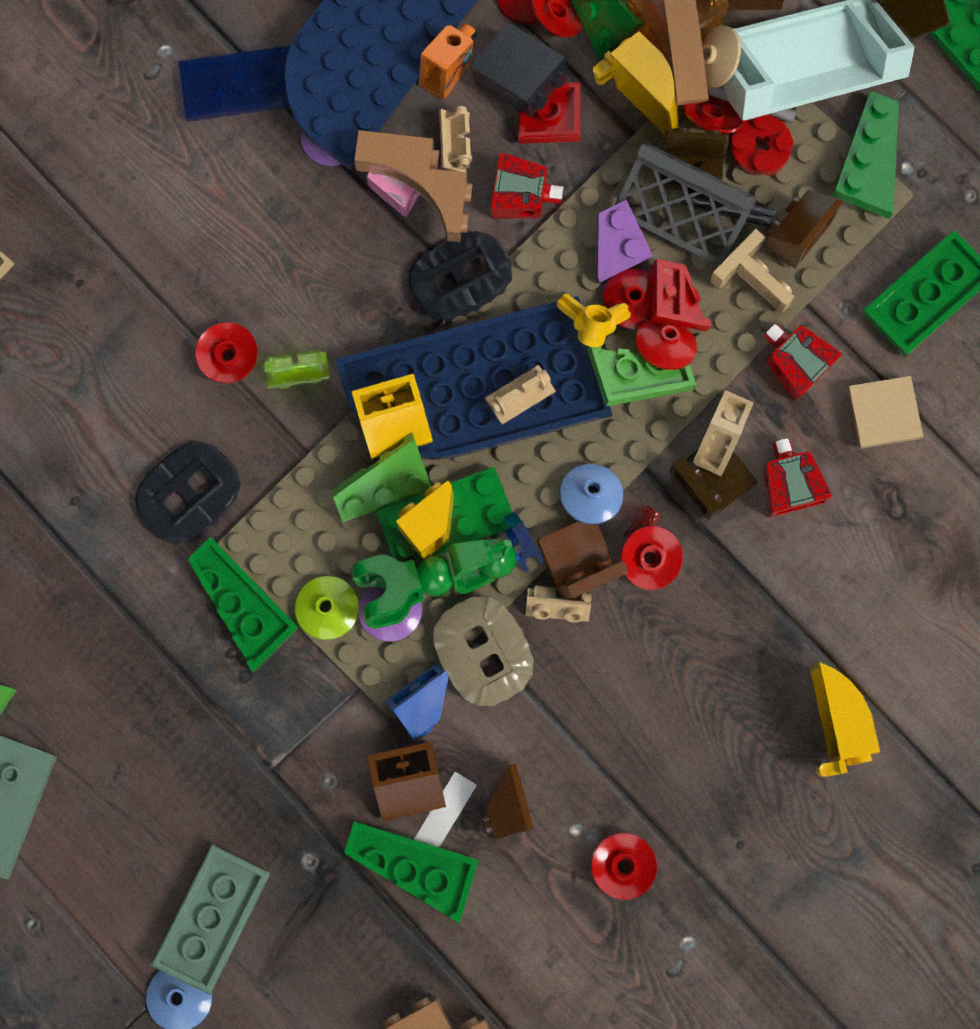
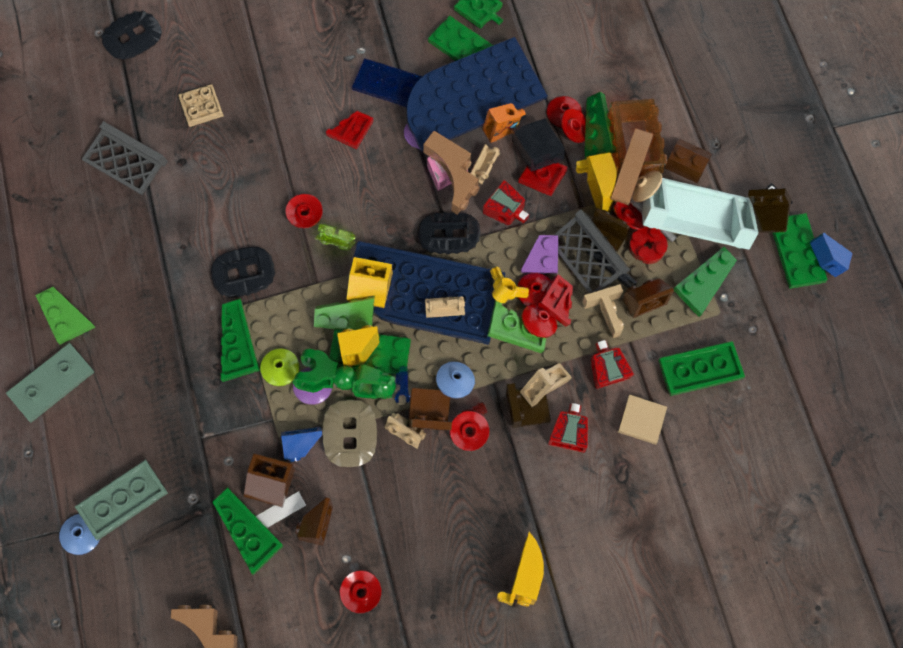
camera: 20 degrees right, 10 degrees down
none -> red wing [326,111,374,150]

